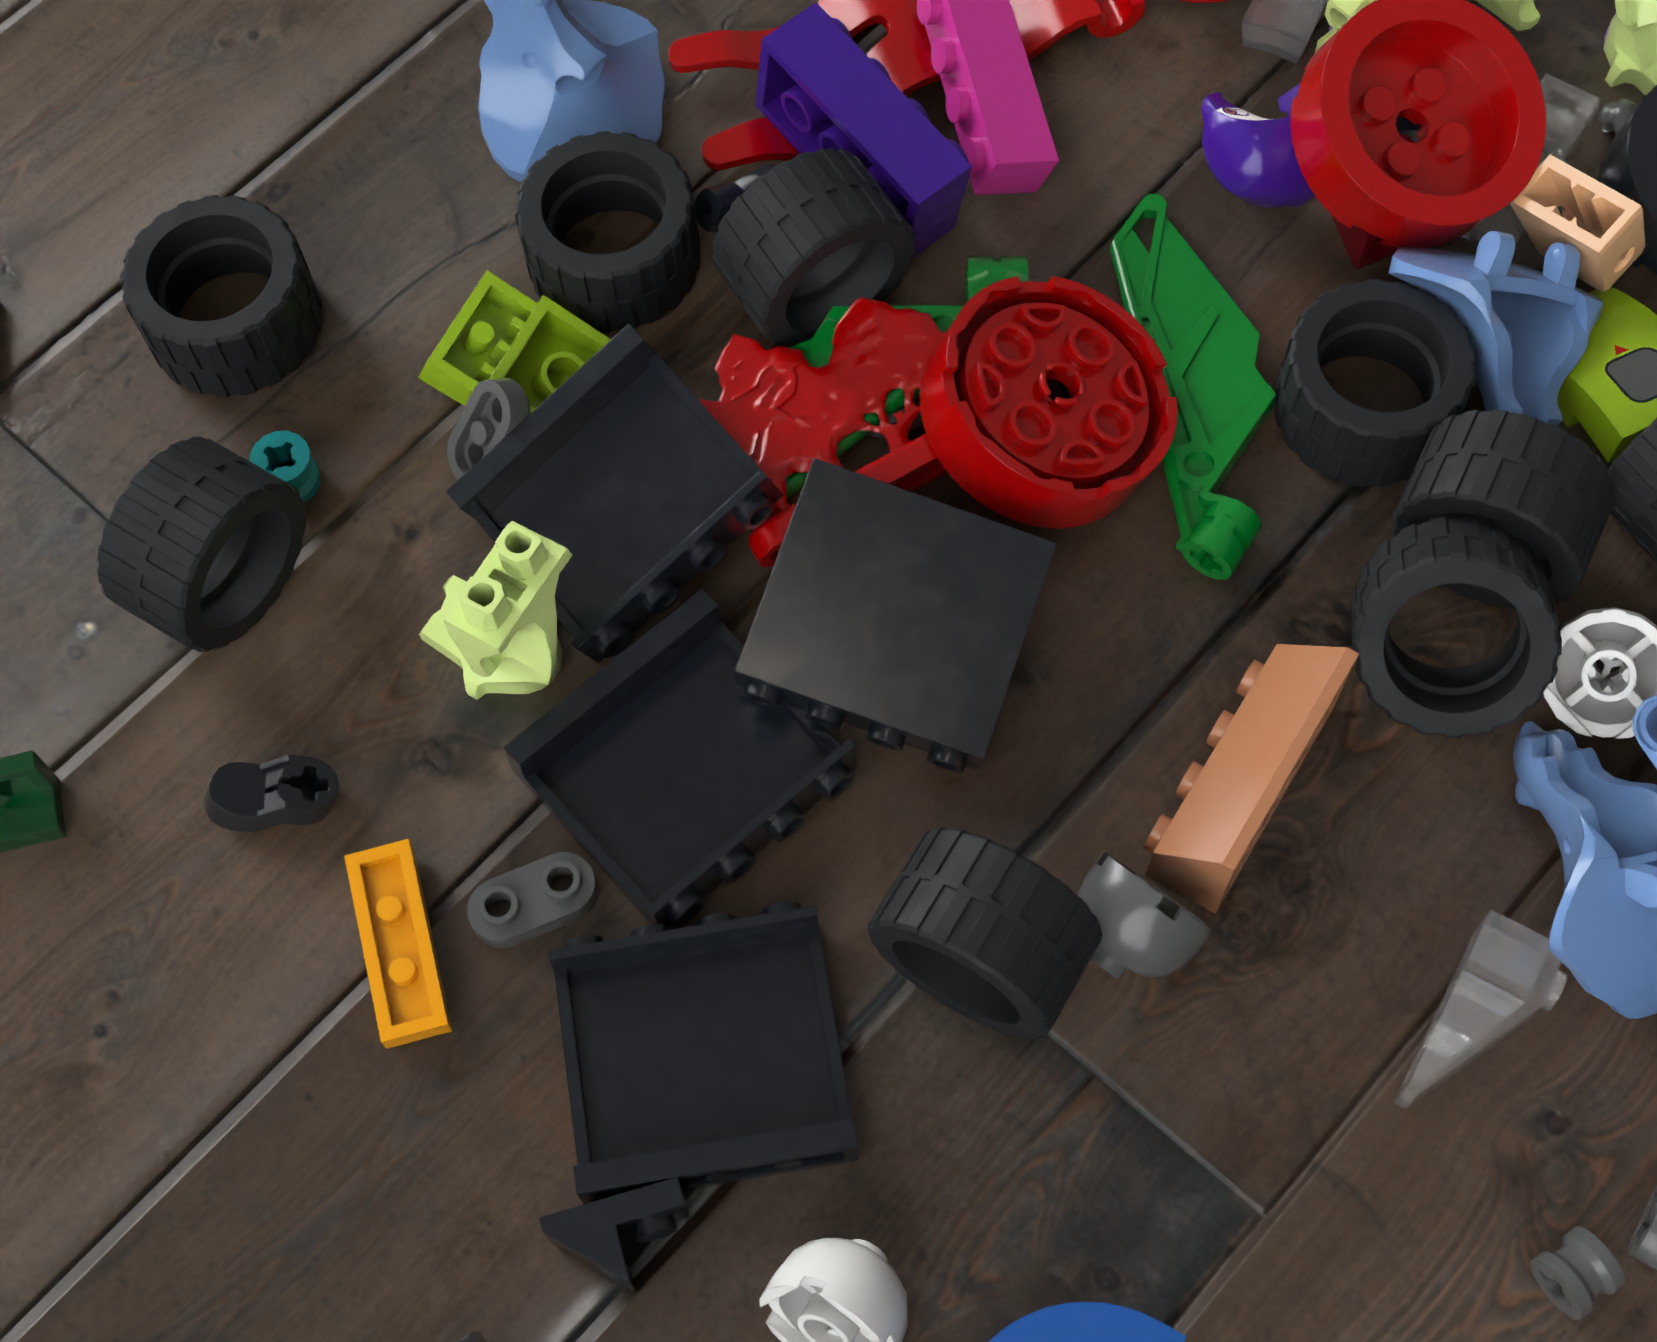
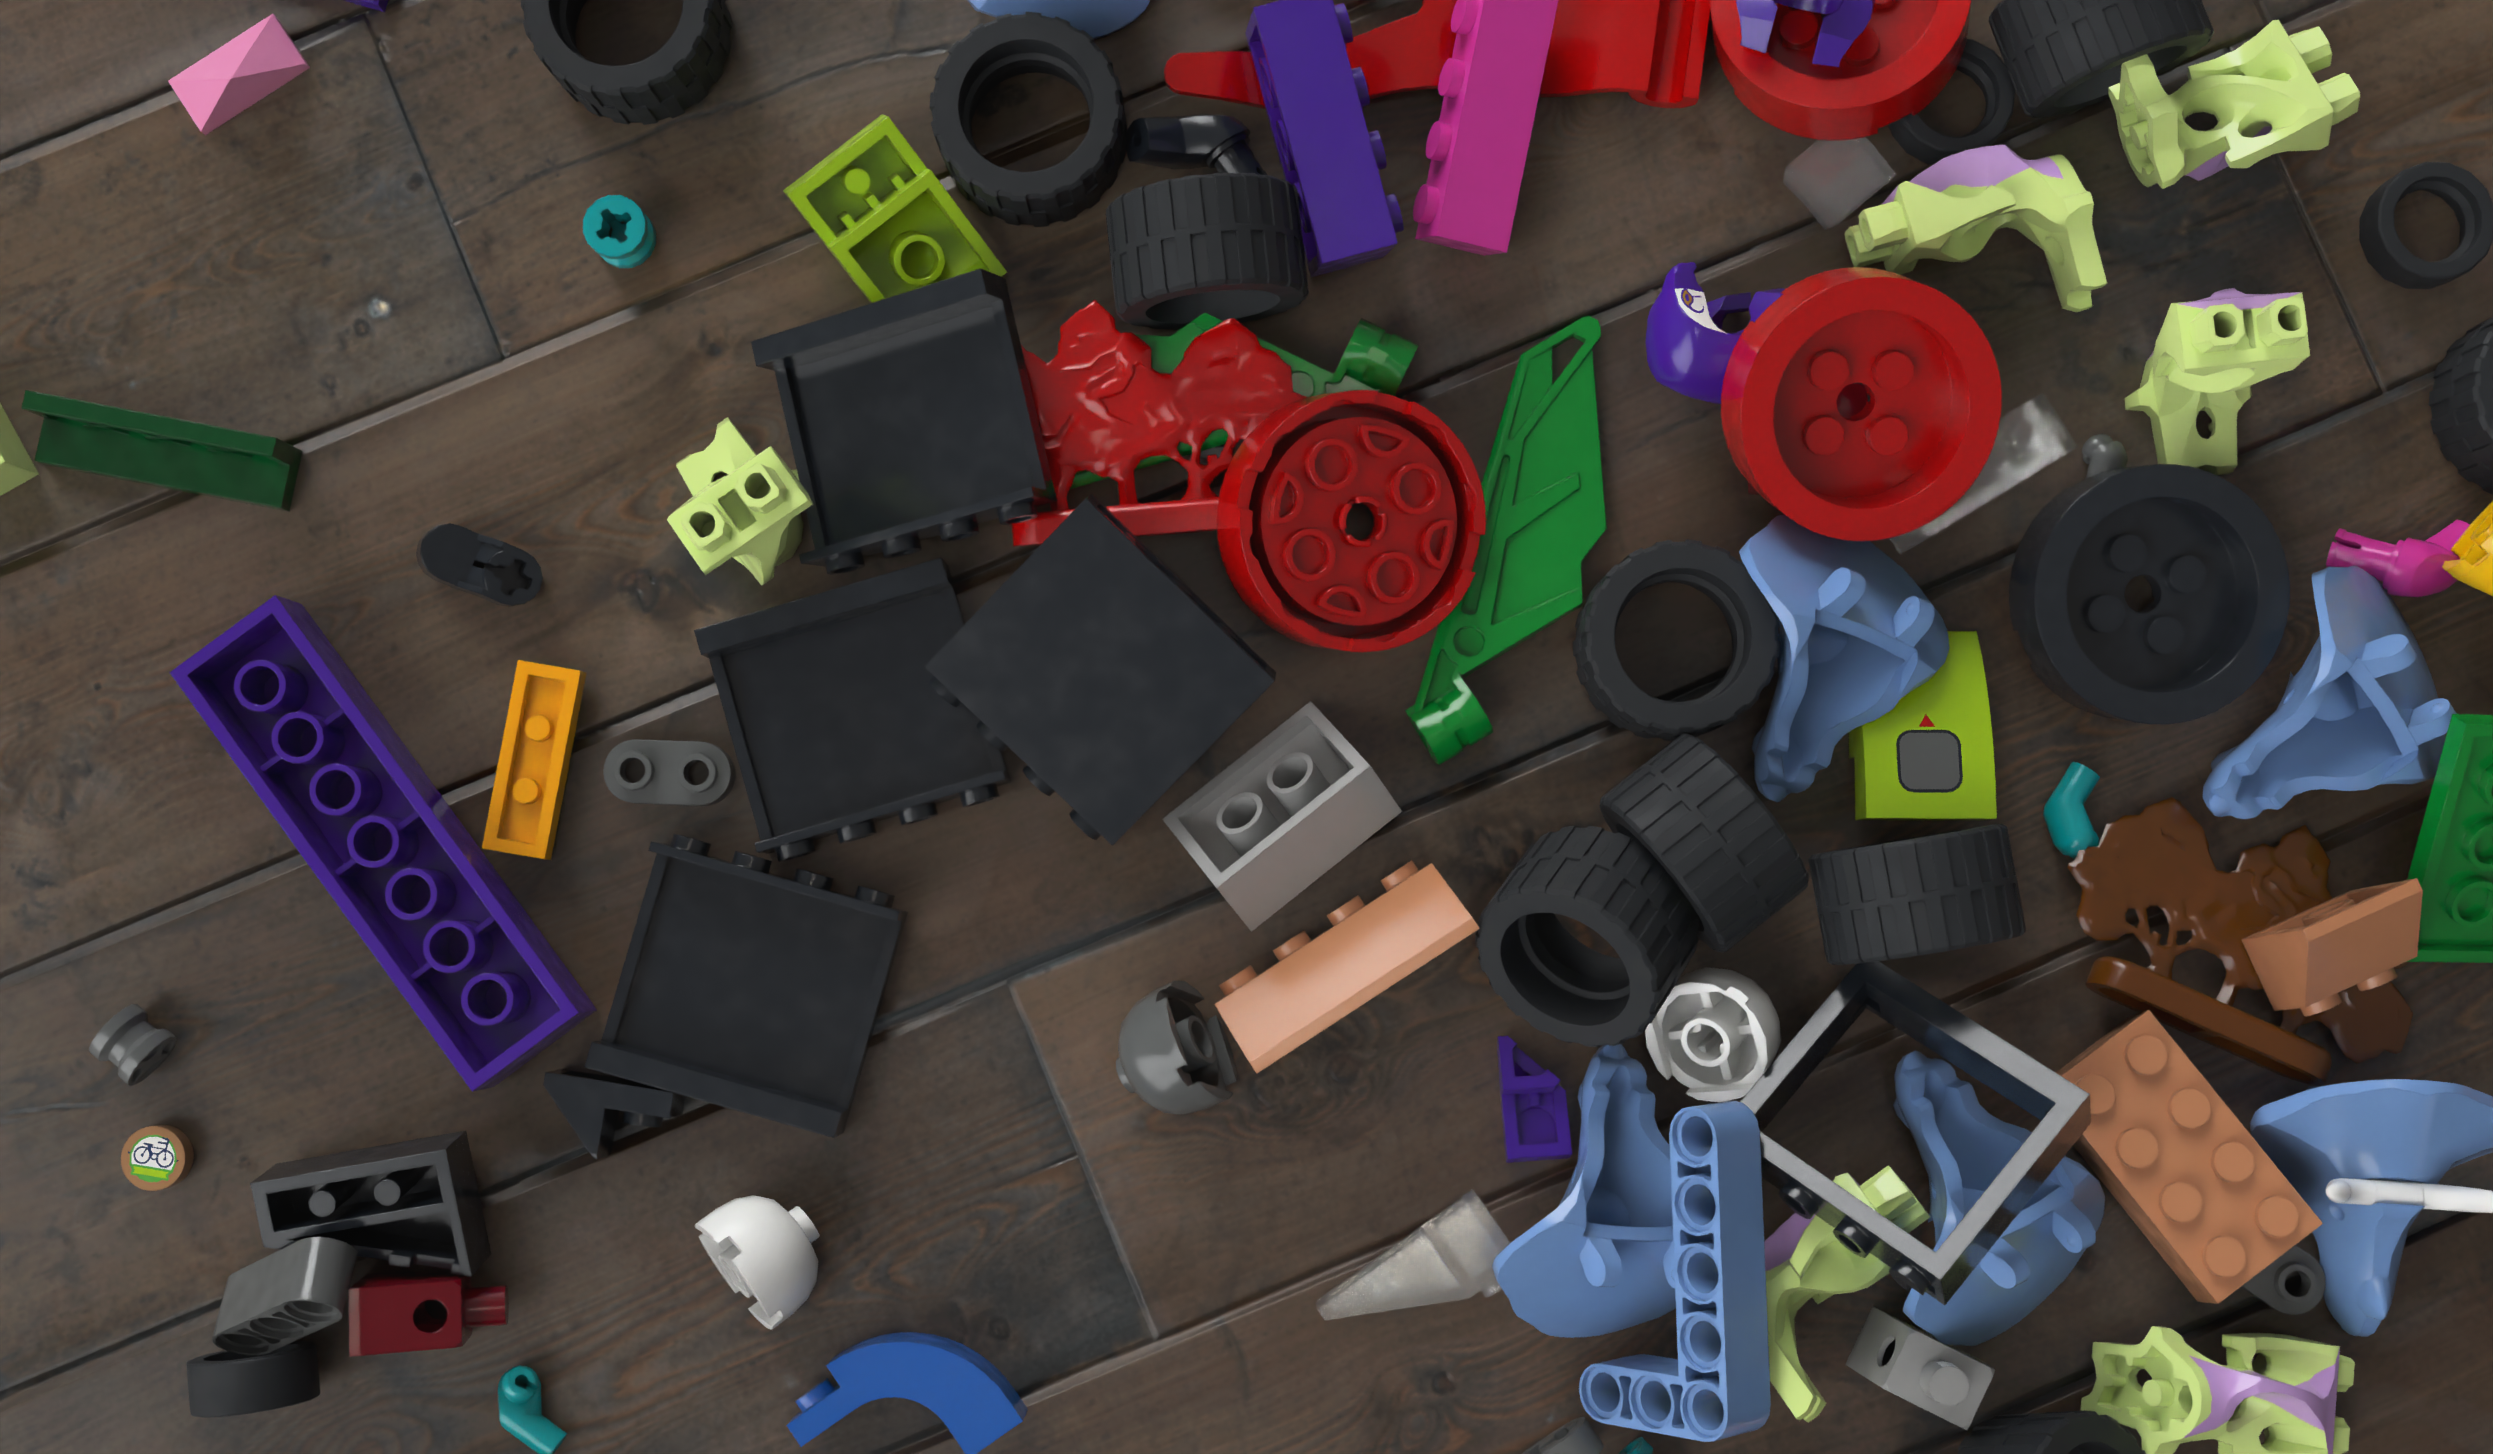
camera: 25 degrees right, 20 degrees up
black tyre [97,436,306,652] -> none
dark grey plate [447,378,530,480] -> none
black tyre [867,827,1103,1039] -> none
light nougat torso [1510,154,1645,291] -> none
none -> dark purple brick [169,595,597,1092]
none -> light grey slope [1162,701,1402,932]
none -> dark purple slope [1497,1036,1572,1163]

